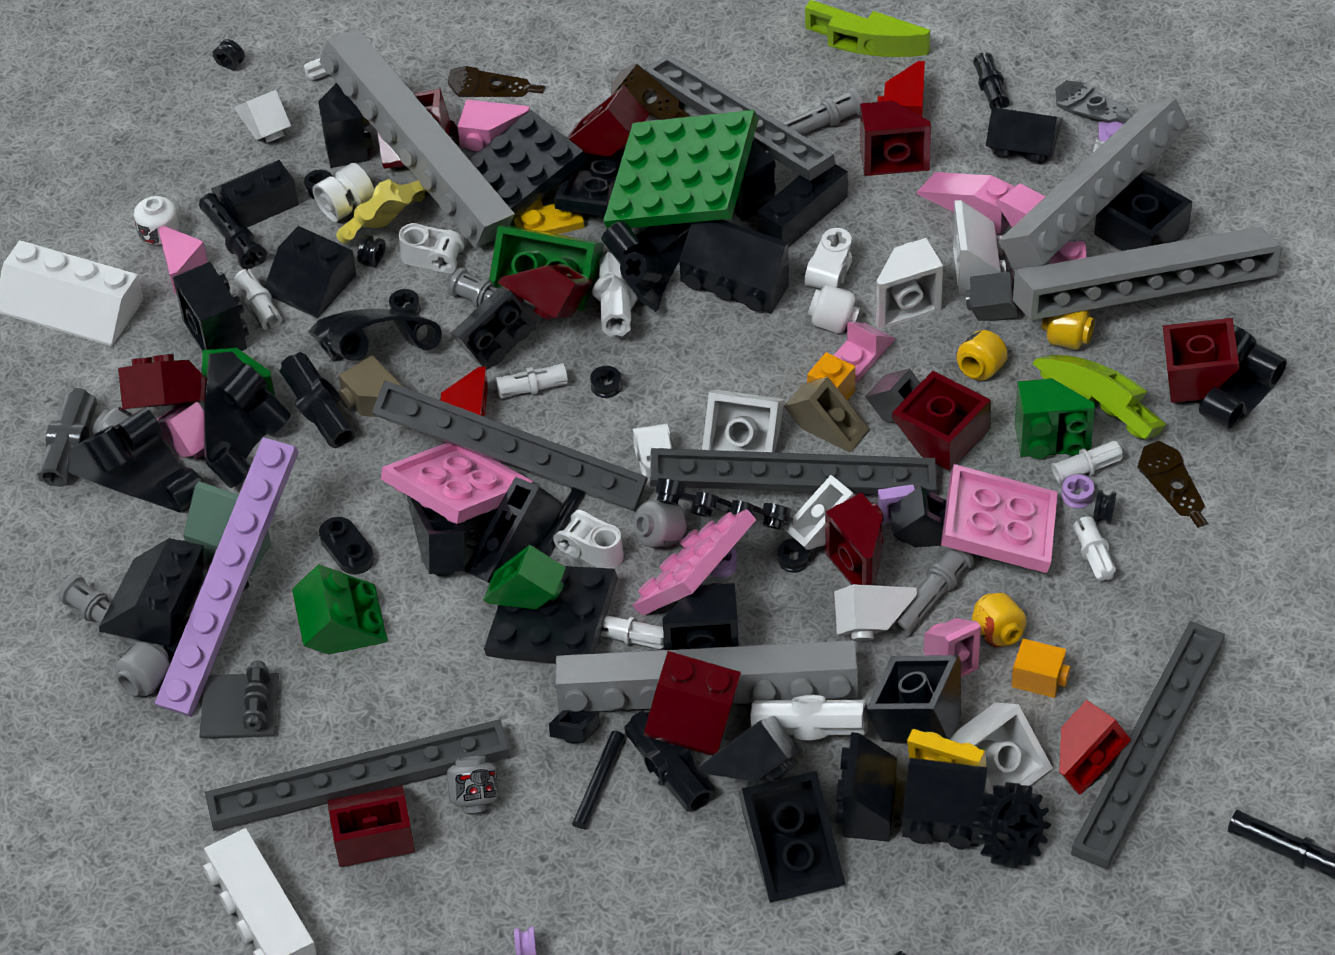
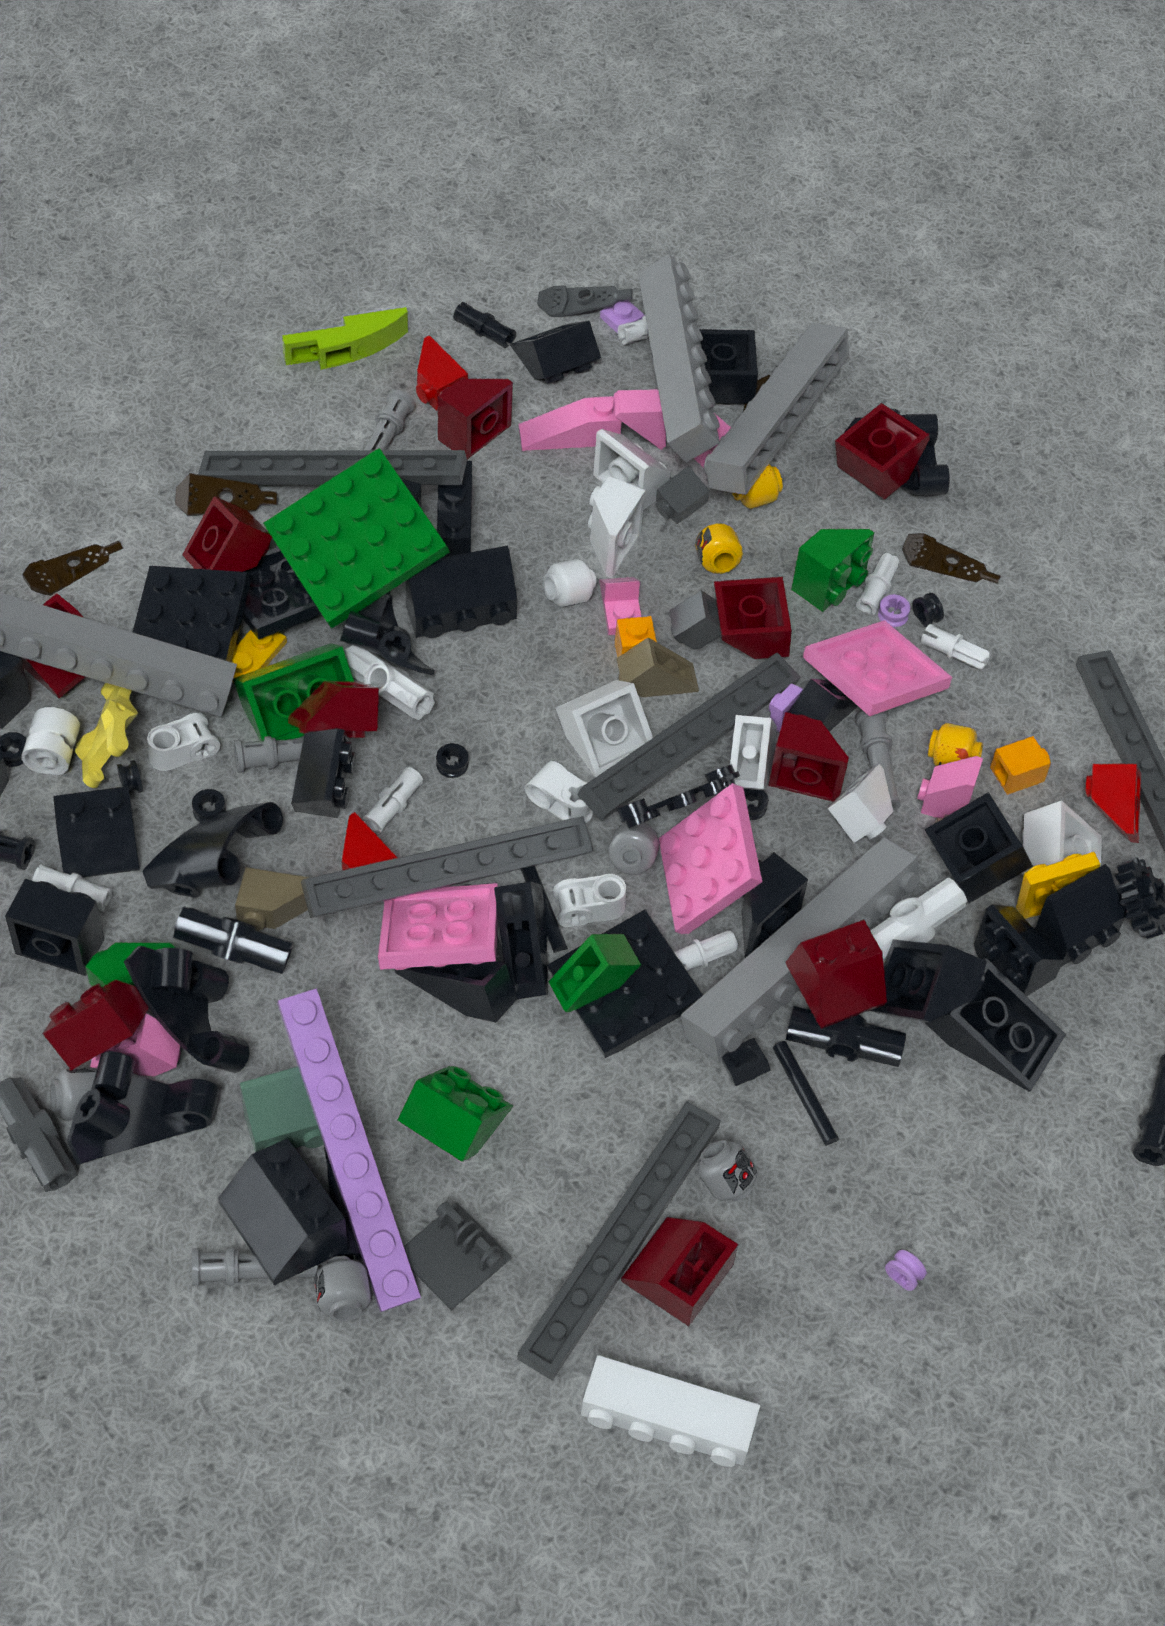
camera: 50 degrees left, 5 degrees up
black plate [319,517,374,575] -> none
bright pink slope [458,99,530,152] -> none
white piece [805,228,852,289] -> none
lime slope [1032,354,1167,440] -> none

